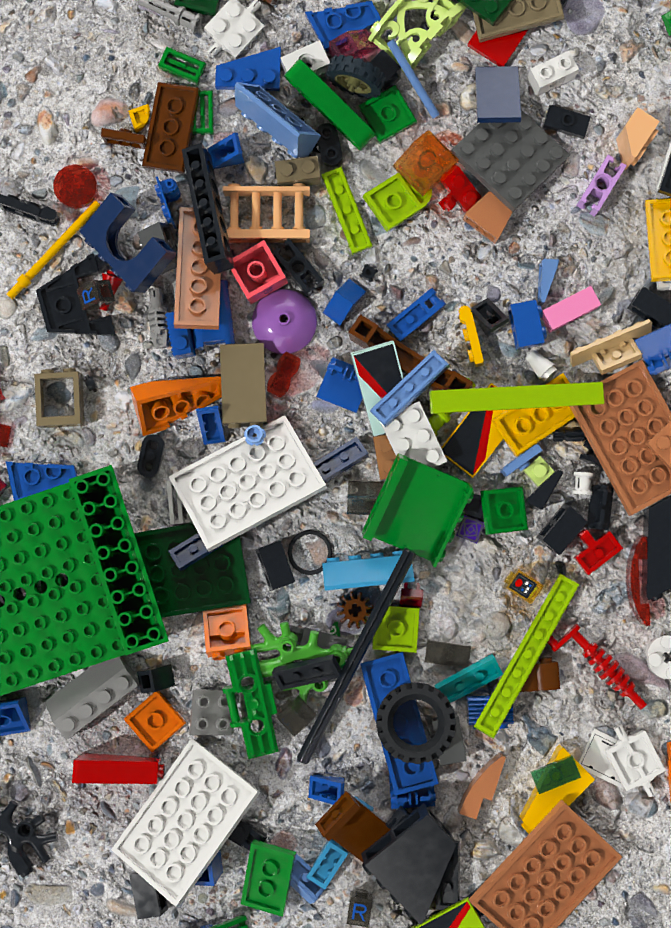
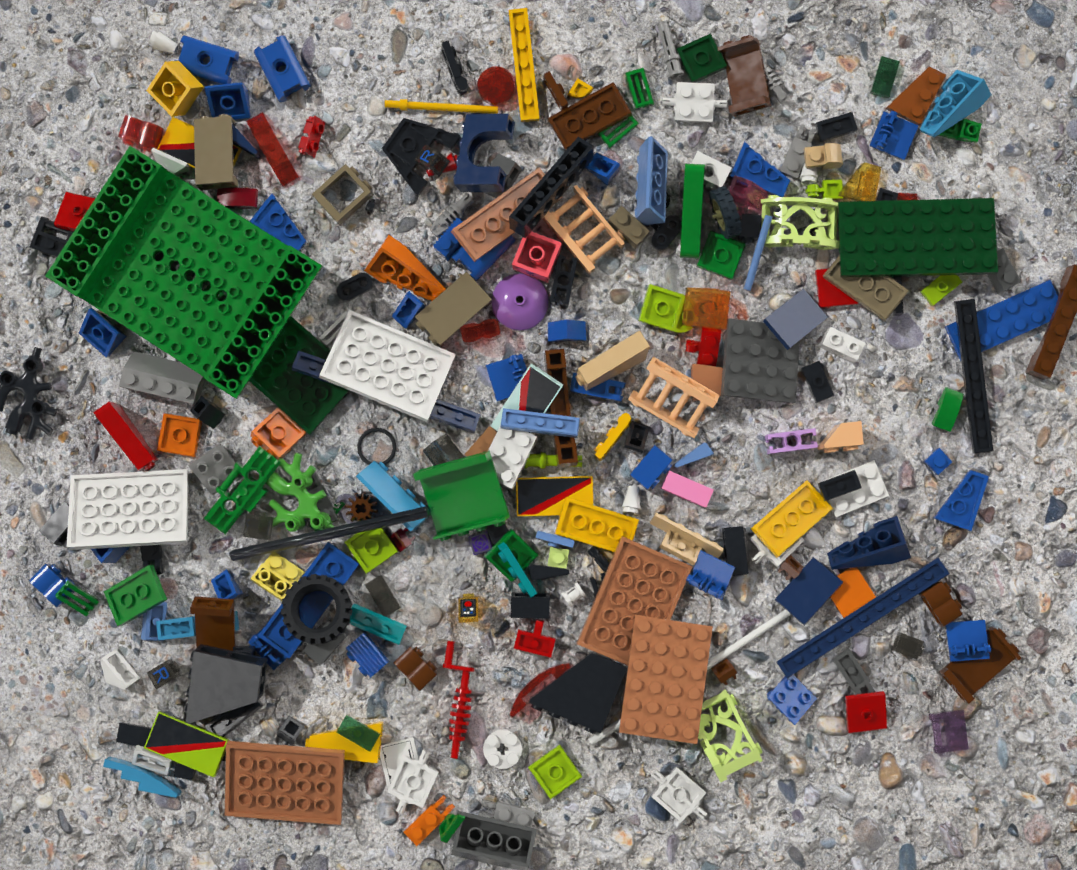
camera: 55 degrees right, 0 degrees up
blue hinge [154,176,181,229] -> none
blue wing [215,47,281,91] -> none
light blue plate [244,425,266,446] -> none
black hinge [255,541,295,591] -> none
black plate [272,654,342,690] -> none
lime tile [321,167,372,255] -> none
black piece [359,264,378,282] -> none
lime tile [429,382,604,414] -> none
nougat slope [457,753,506,819] -> none
lime tile [474,574,580,739] -> none
black hinge [587,484,614,531] -> none
none -> light yellow brick [251,552,305,601]
none -> black slope [277,716,305,745]
none -> teal plate [498,542,537,597]
none -> yellow plate [508,8,540,122]
none -> tan slope [576,331,650,391]
none -> light nougat fence [628,356,720,438]

